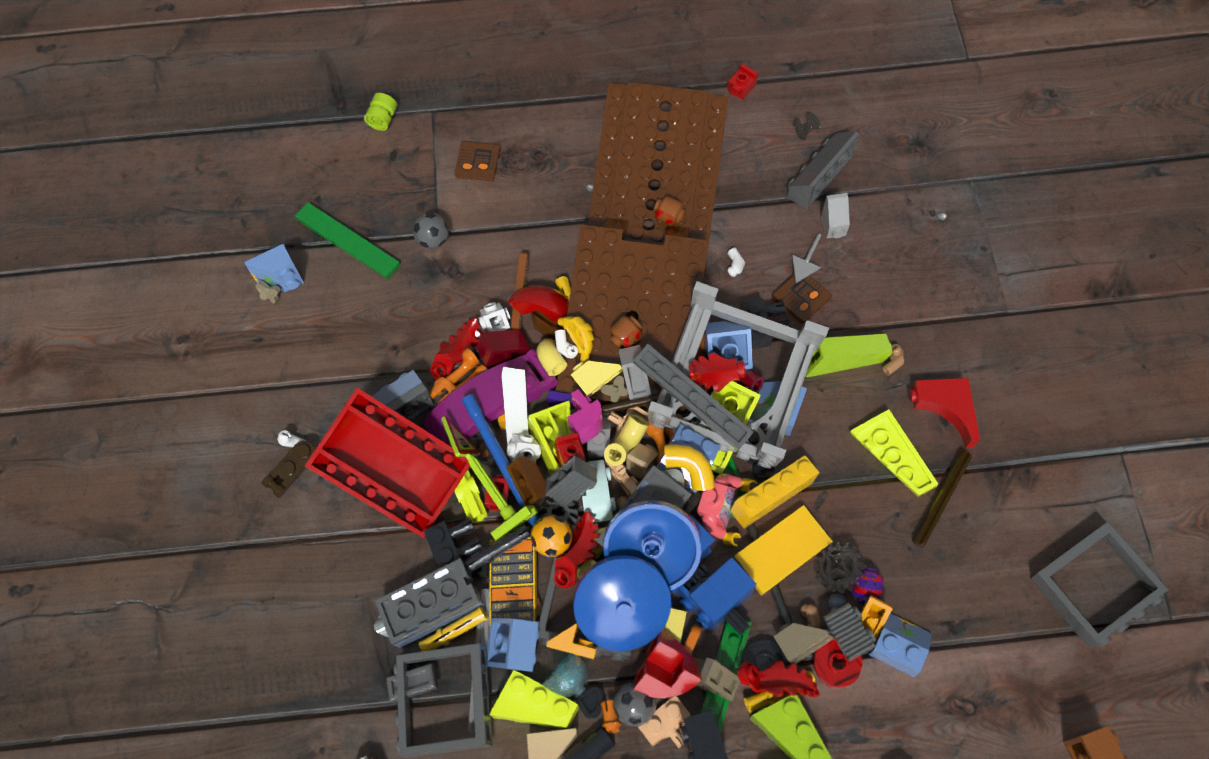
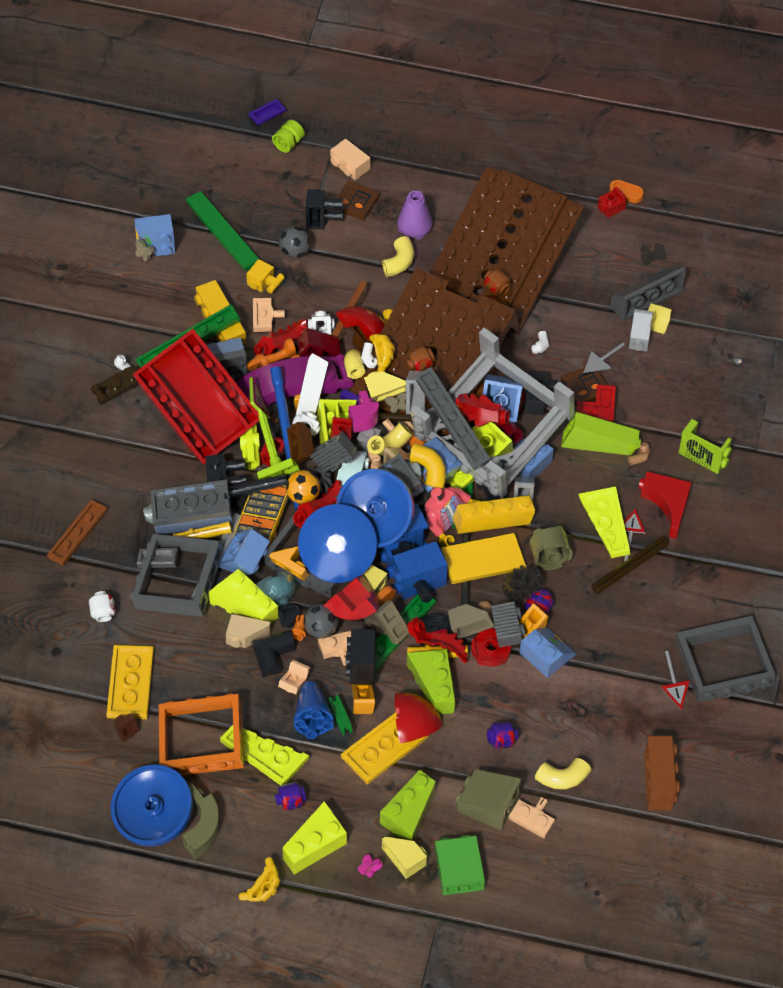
camera: 15 degrees right, 10 degrees down
none -> dark orange tile [47,499,108,567]
none -> green tile [135,304,241,368]
none -> yellow brick [194,280,246,345]
none -> yellow brick [246,259,285,293]
none -> dark purple tile [248,99,287,126]
none -> light nougat plate [253,298,284,332]
none -> black brick [306,189,343,230]
none -> light nougat brick [330,139,370,180]
none -> light yellow cylinder [382,236,415,277]
none -> medium lavender cone [397,190,433,239]
none -> light grey slope [514,477,535,503]
none -> olive brick [529,526,573,571]
none -> red plate [576,385,616,422]
none -> orange tile [609,180,644,203]
none -> piece [624,509,646,561]
none -> light yellow panel [648,303,672,334]
none -> piece [660,650,690,711]
none -> lime panel [679,419,732,474]

